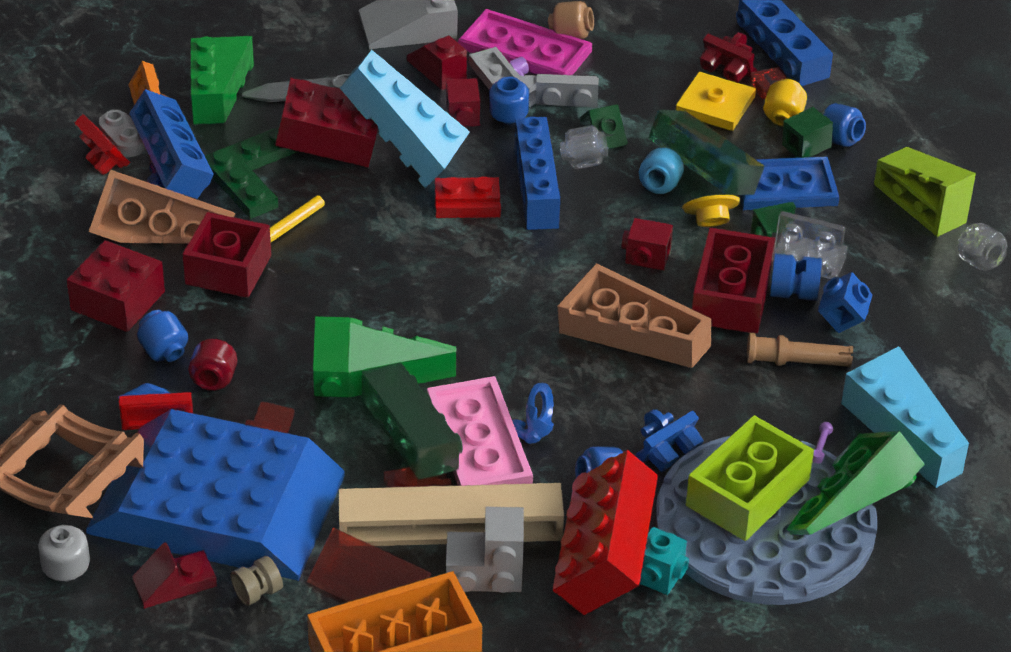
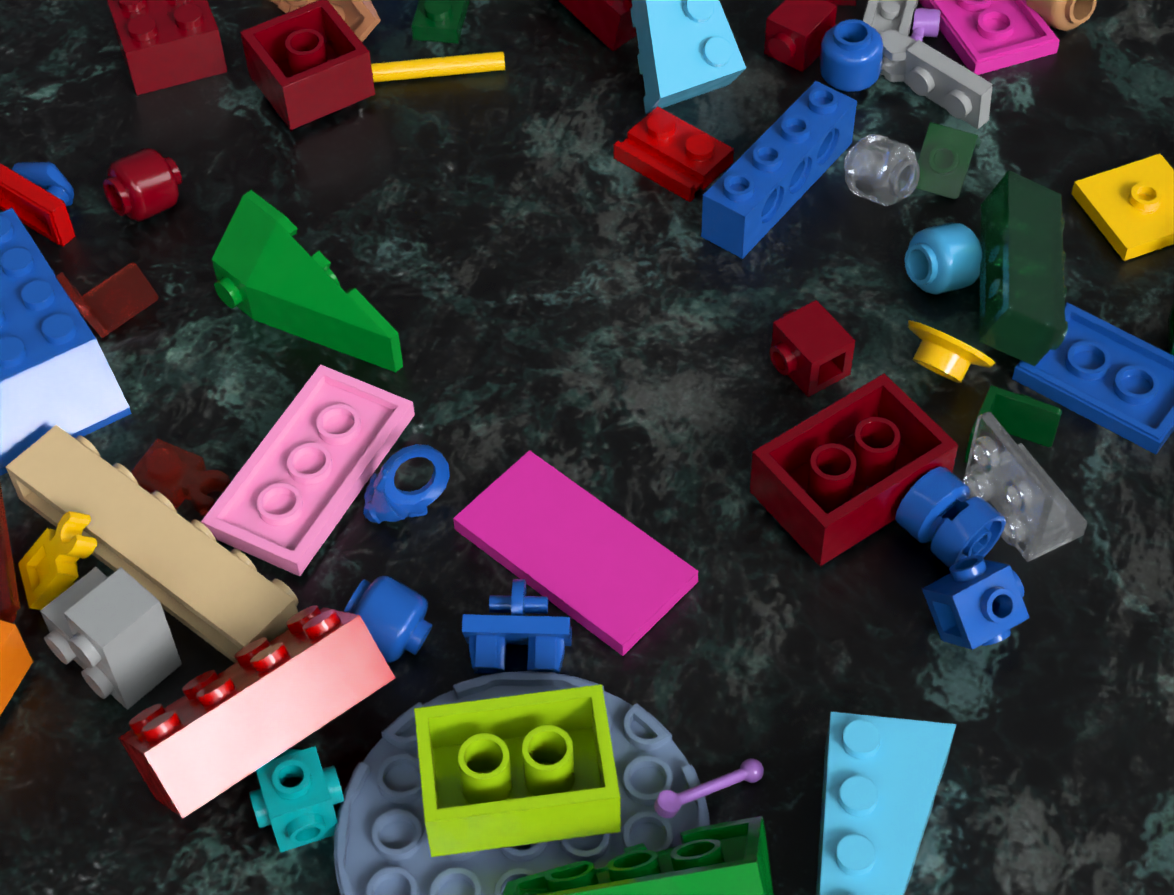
camera: 45 degrees right, 10 degrees up
blue head [137,310,189,362] -> none
clear green brick [361,362,463,480] -> none
nougat wedge [557,263,711,368] -> none
medium nougat pin [746,333,853,368] -> none
none -> yellow plate [18,511,97,610]
none -> dark pink tile [453,450,699,656]

